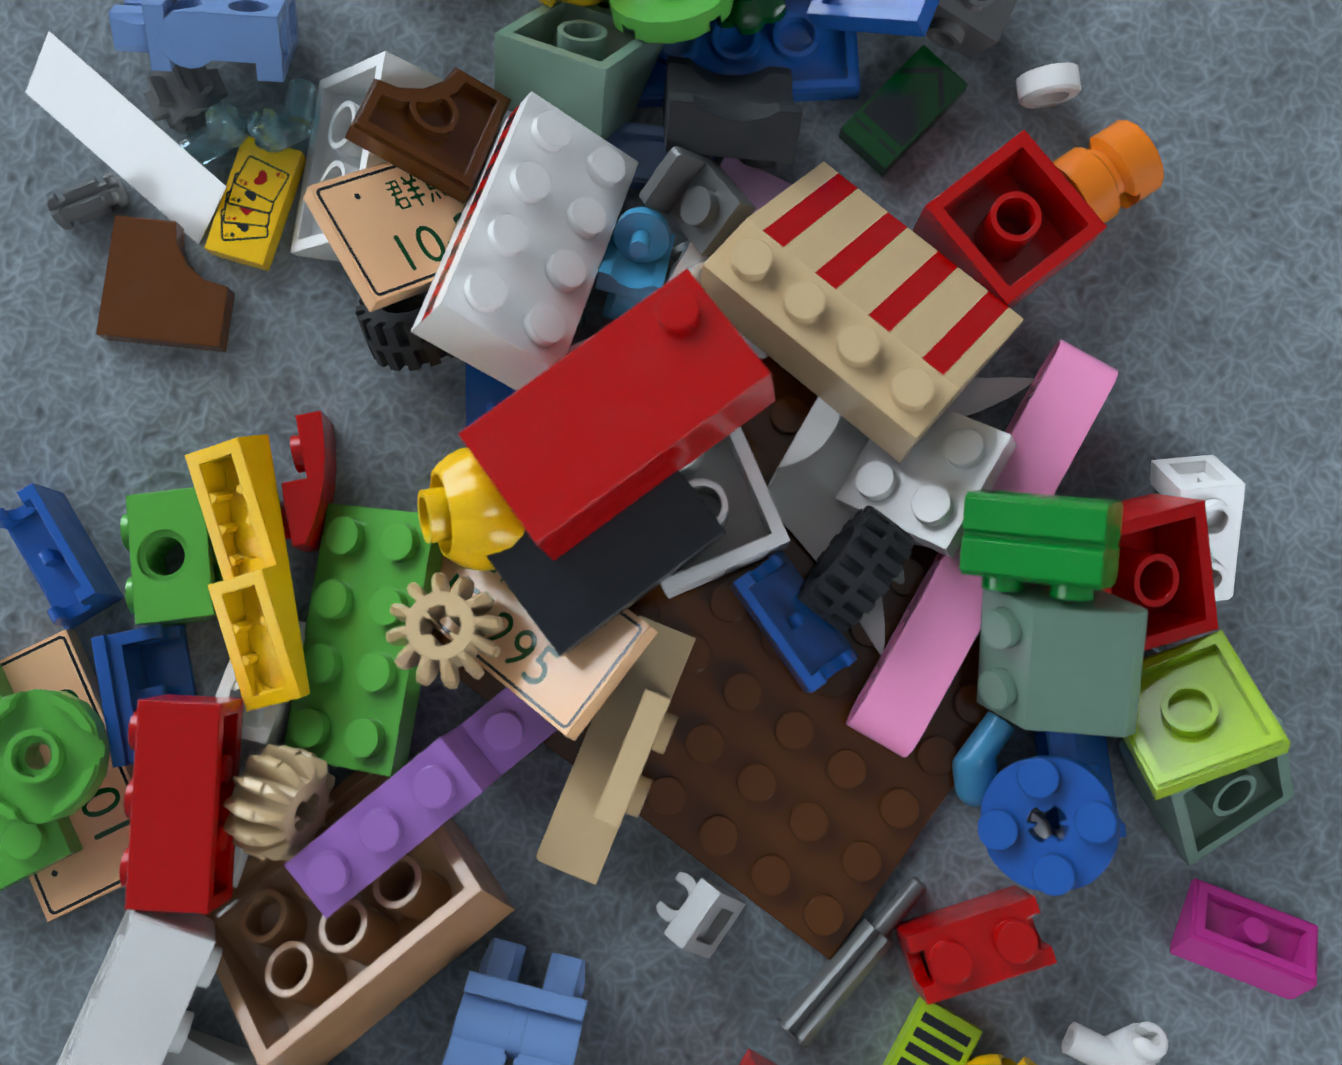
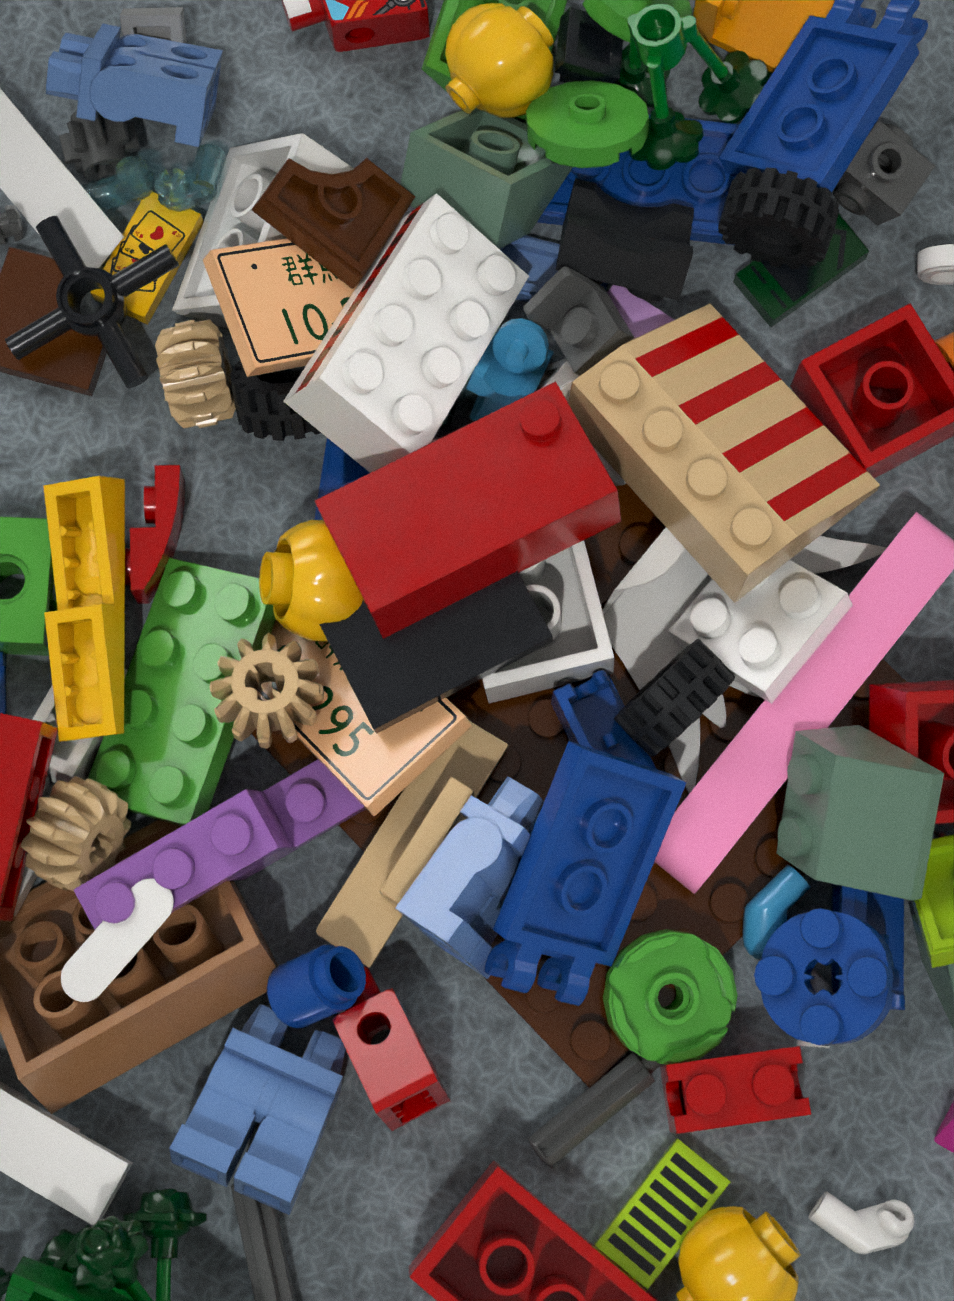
camera: 10 degrees right, 5 degrees down
light grey tile [656,872,746,959] -> none
green brick [959,489,1123,601] -> none
none -> black bar [5,216,179,389]
none -> white sticker [61,878,174,1002]
none -> tan gear [155,319,236,428]
none -> blue brick [267,945,366,1028]
none -> torso [332,966,450,1131]
none -> medium blue hips [395,776,544,979]
none -> blue tile [484,741,687,1006]
none -> bright green plate [603,929,738,1065]
none -> black tyre [718,167,839,269]

